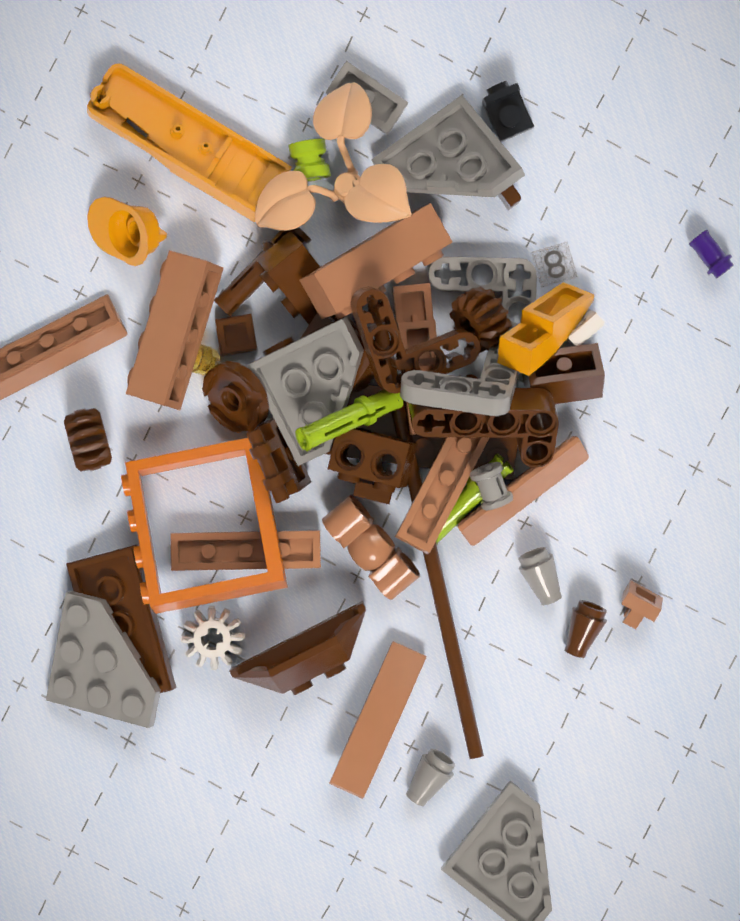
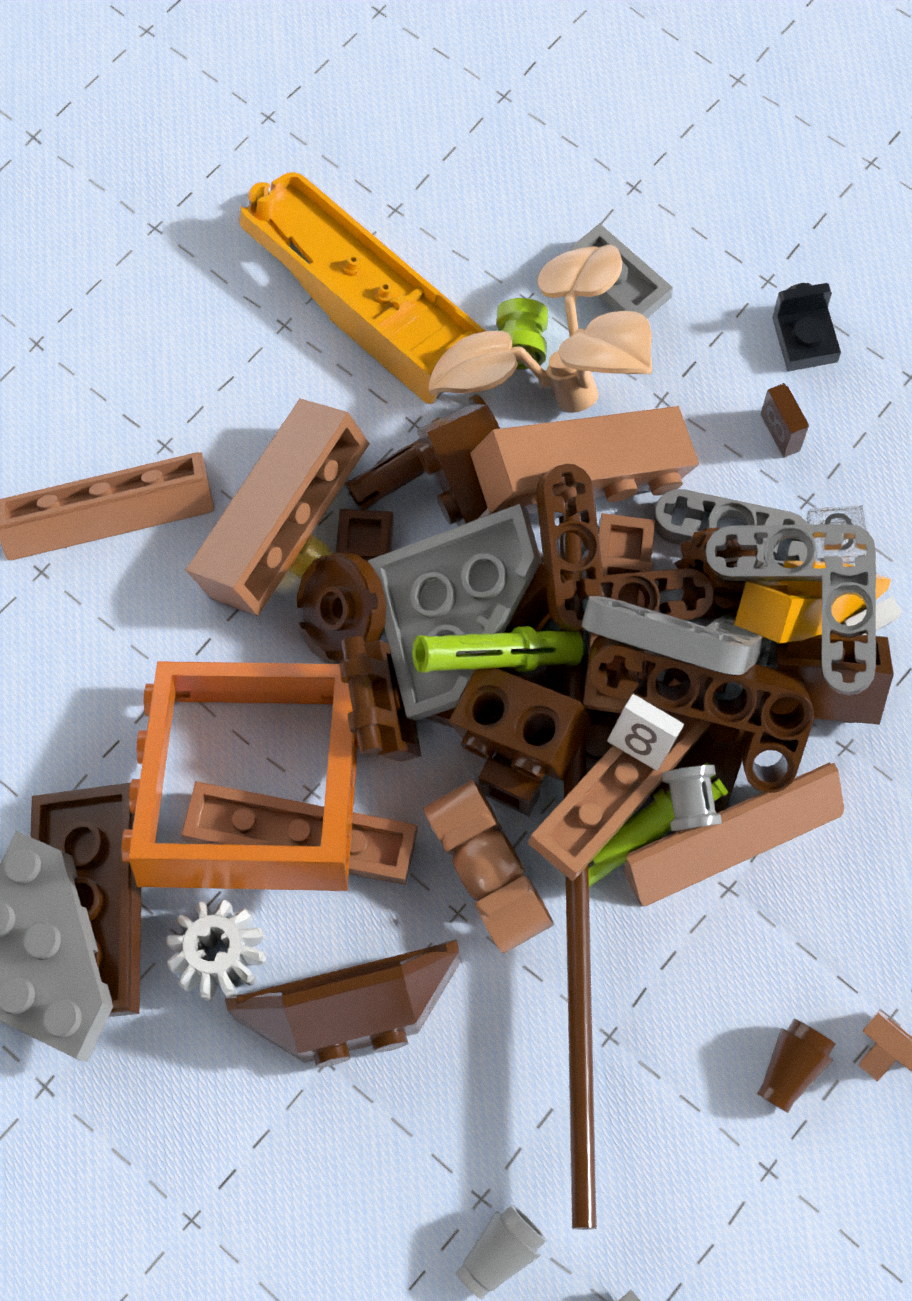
camera: 15 degrees right, 20 degrees down
reddish brown gear [64,408,112,472] -> none
light orange piece [87,196,167,266] -> none
nougat slope [329,641,427,799] -> none
light grey plate [371,95,525,197] -> none
light grey cone [519,547,562,605] -> none
none -> white tile [607,694,684,771]
none -> light grey beam [705,524,876,695]

